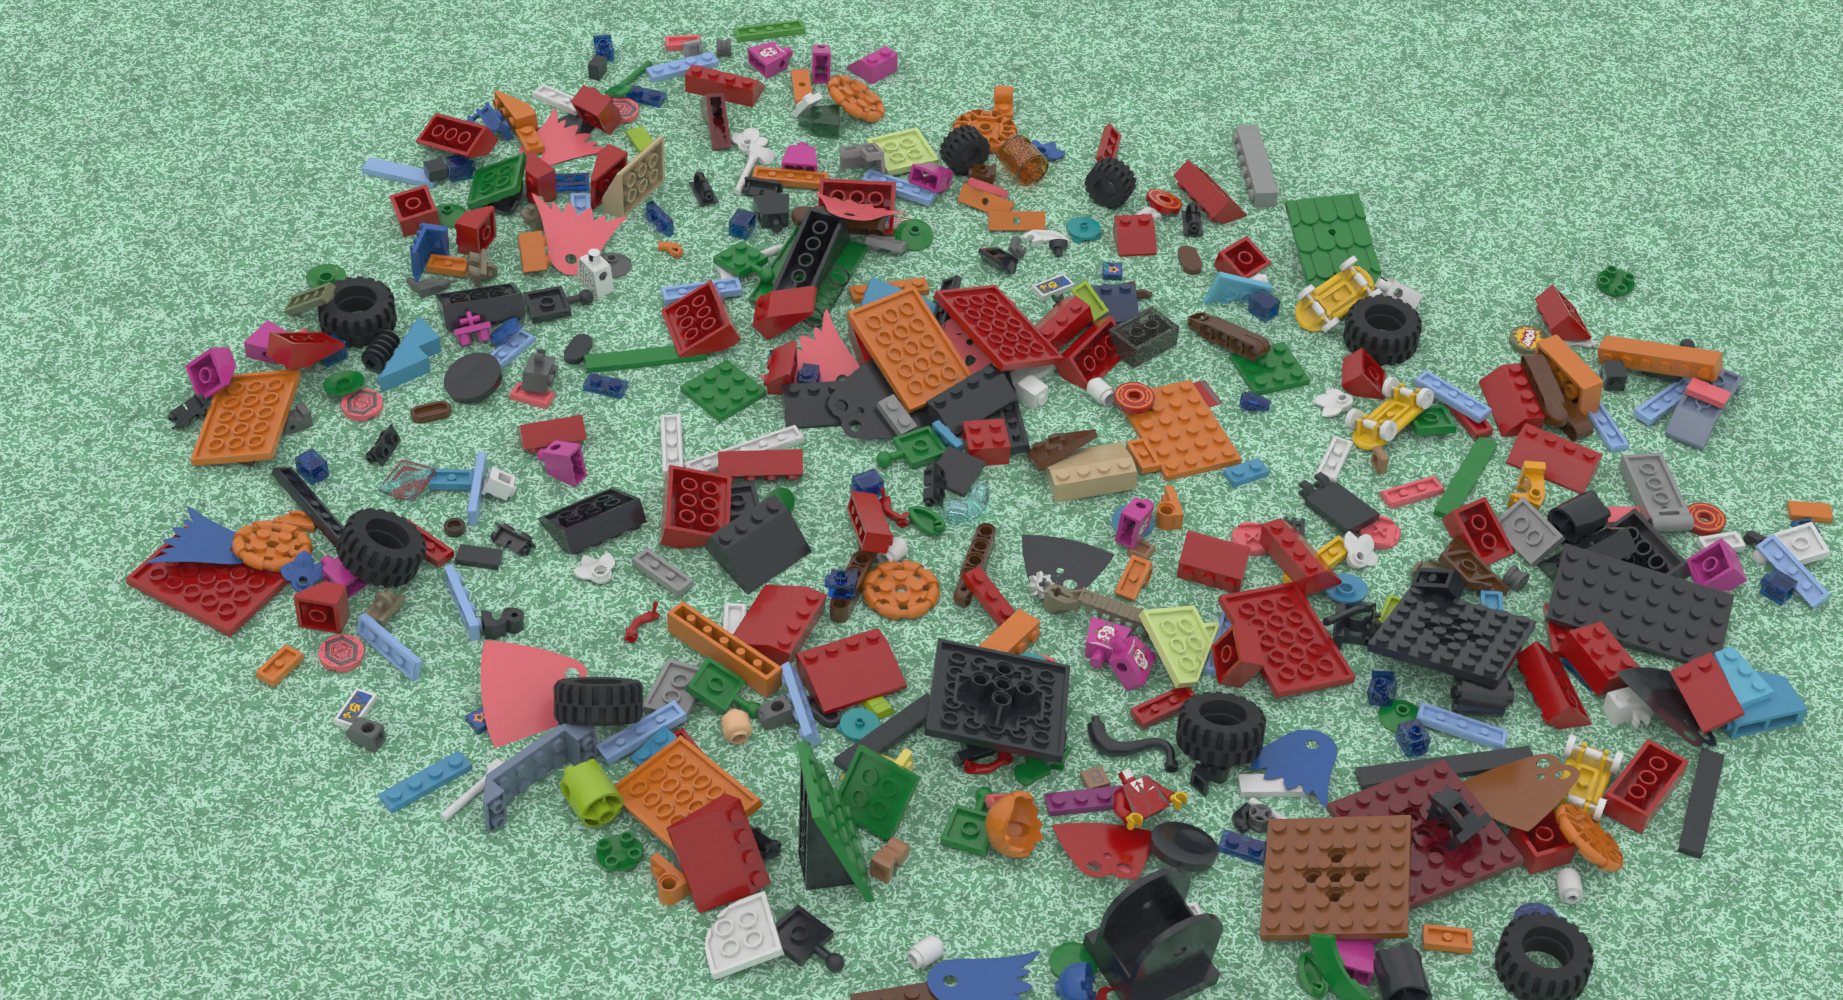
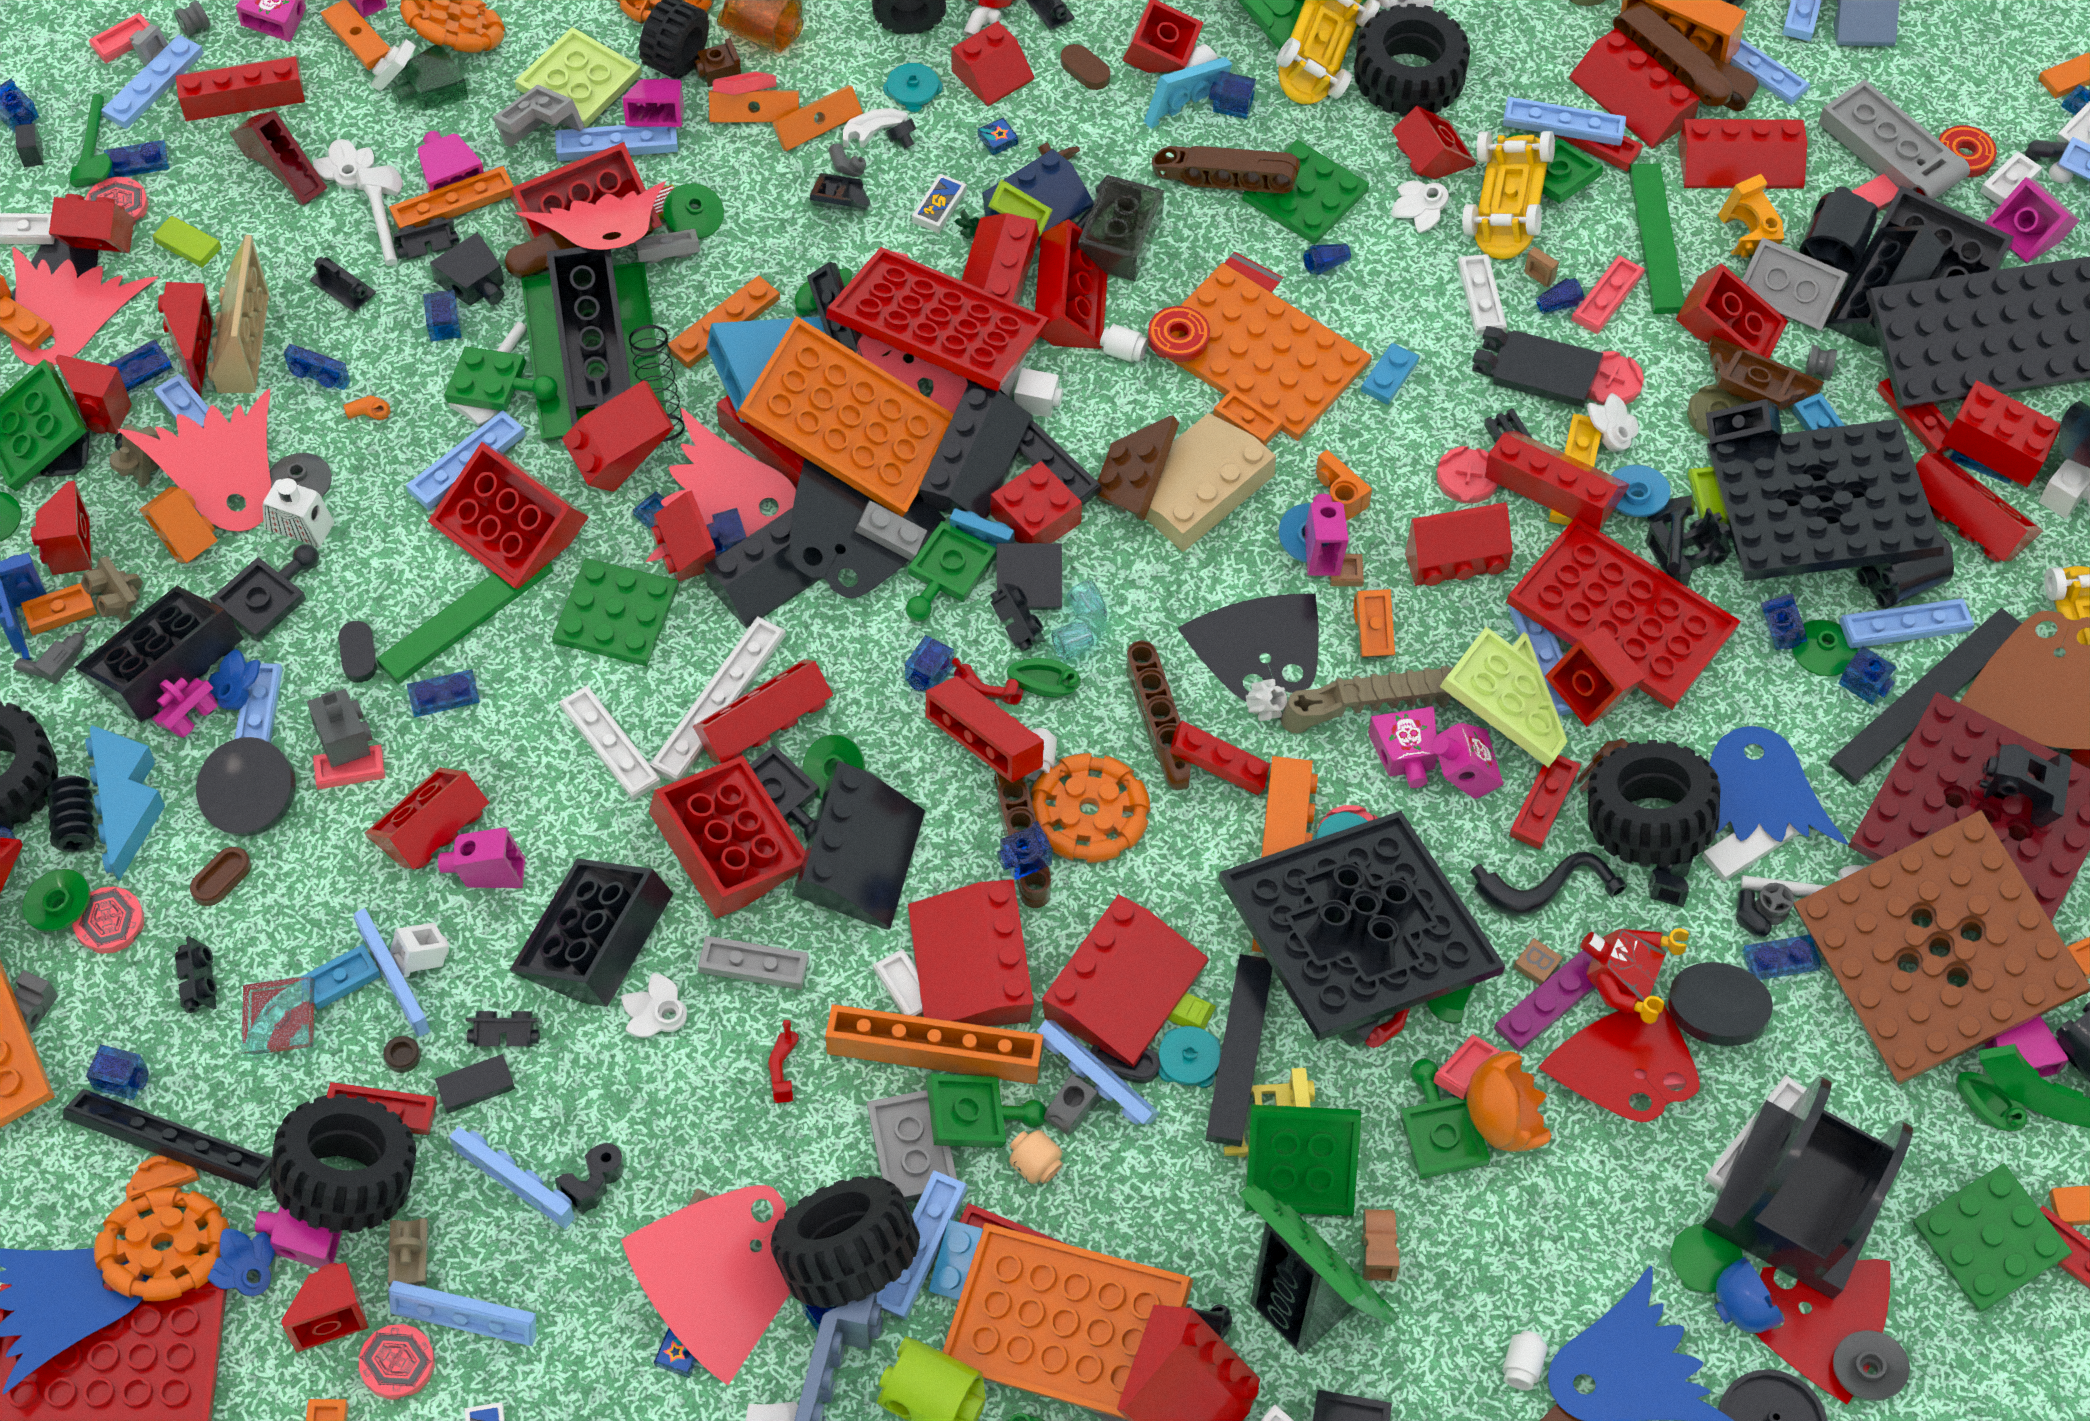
camera: 30 degrees left, 15 degrees up
none -> clear blue cone [1536,278,1584,314]

